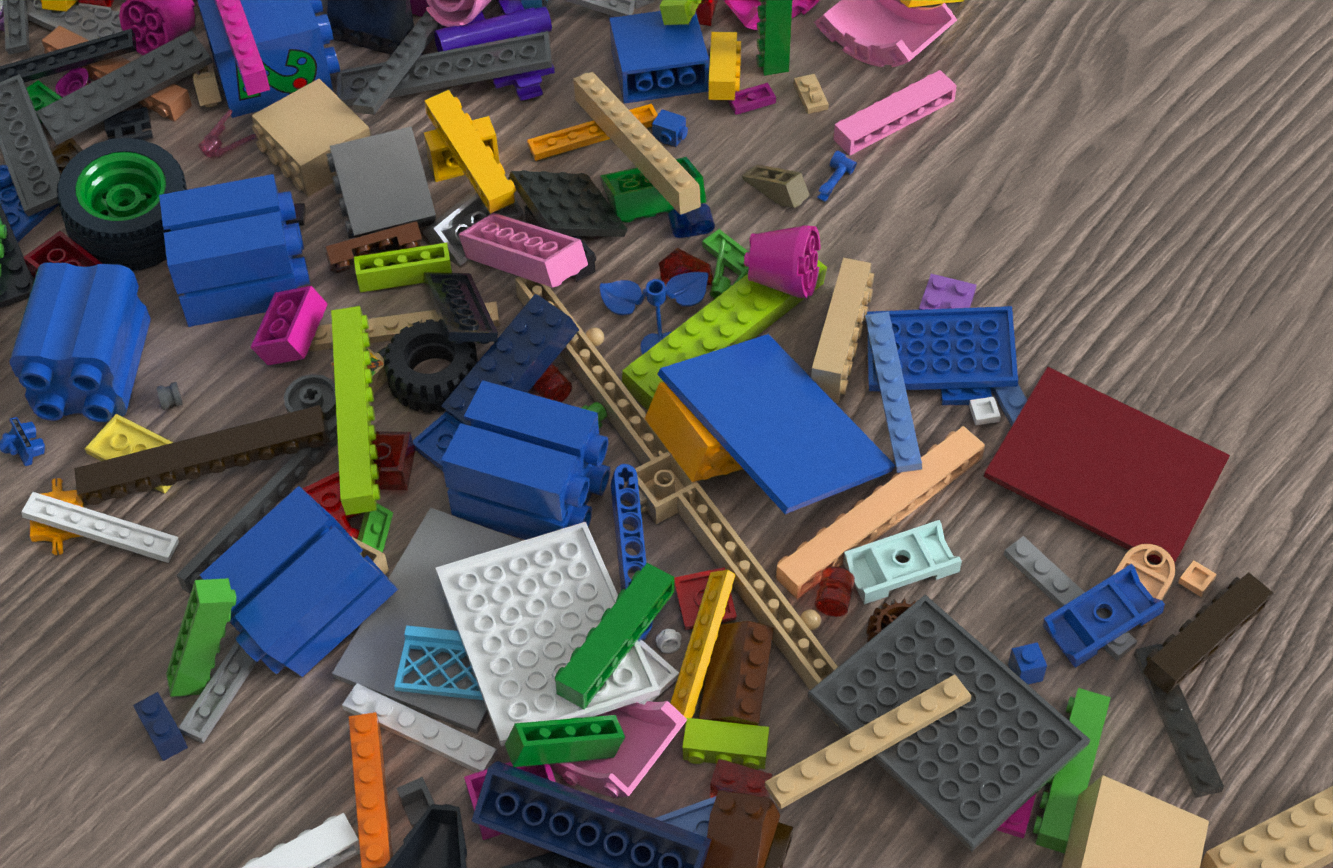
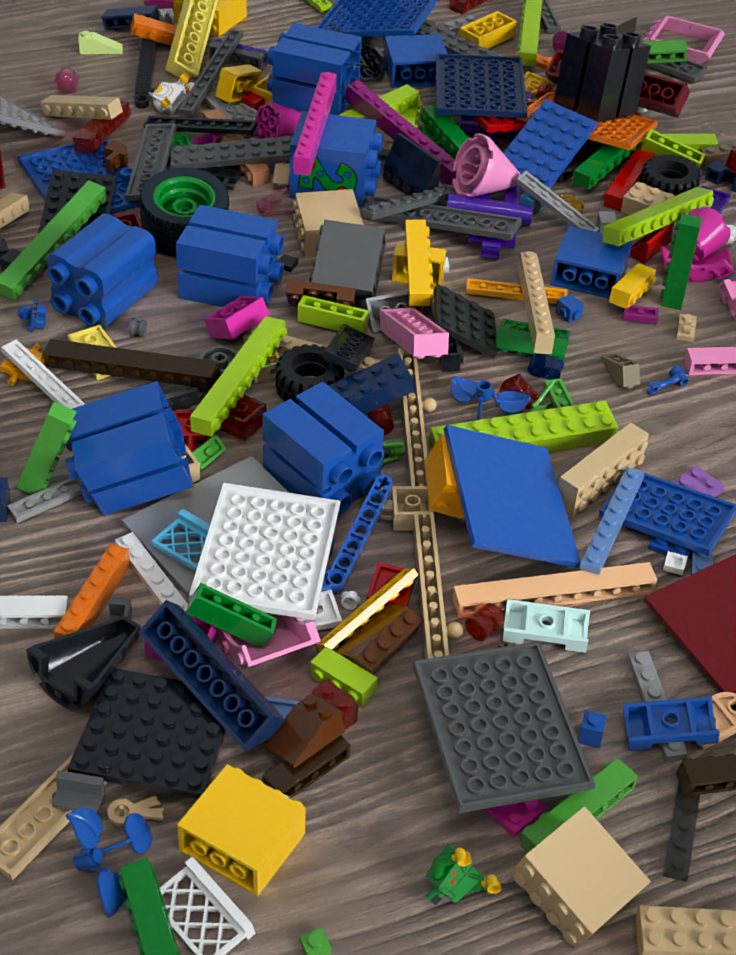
camera: 25 degrees right, 10 degrees down
green brick [555,563,674,710] -> none
dark pink cone [744,225,821,298] -> none
tan plate [765,675,971,809] -> none

